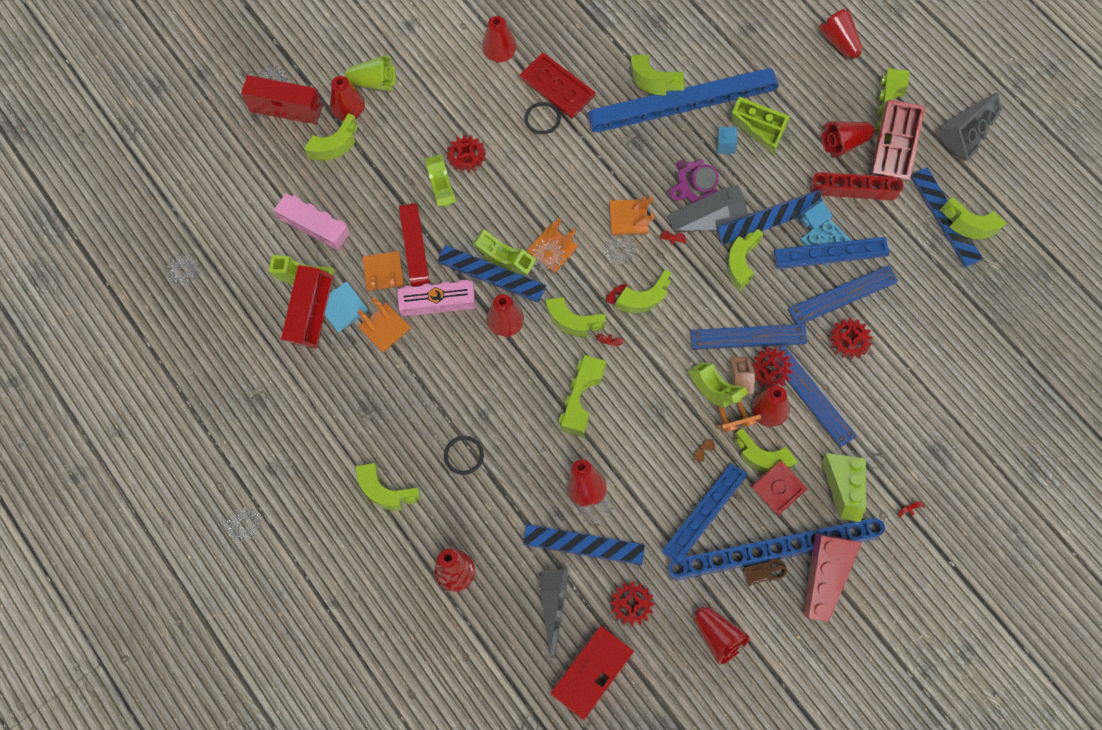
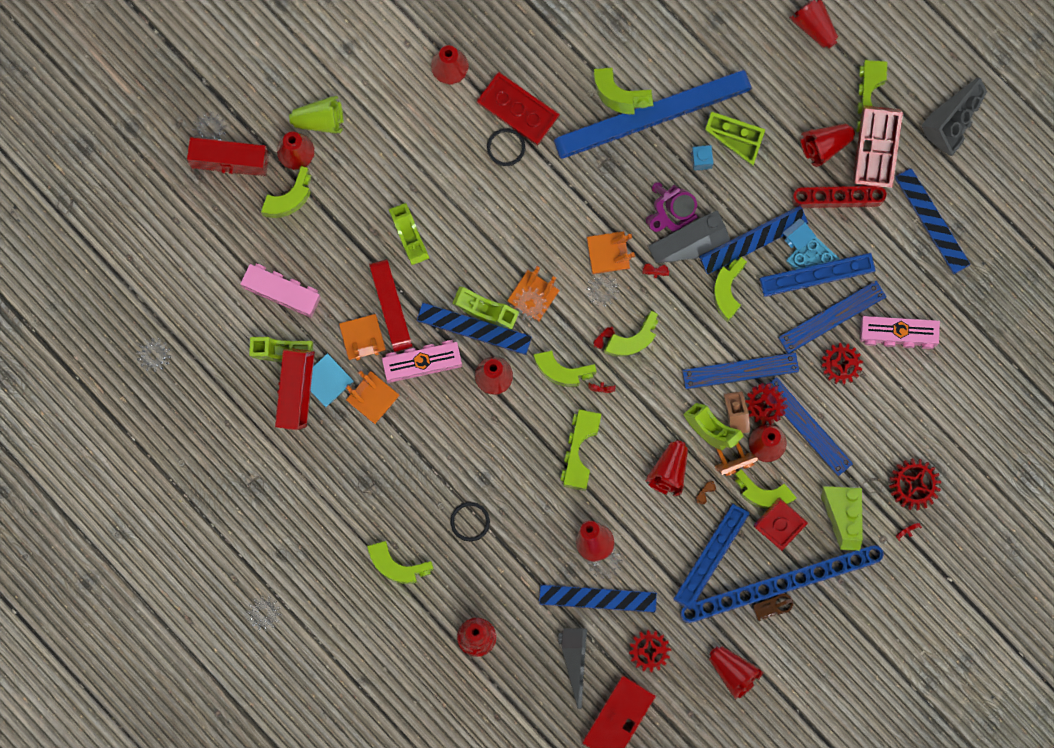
camera: 10 degrees left, 10 degrees up
red gear [446,135,486,173] -> none
wedge [803,534,862,622] -> none
lime arch [940,197,1007,239] -> none
none -> red cone [645,440,688,496]
none -> bright pink brick [860,316,940,349]
none -> red gear [889,458,941,511]

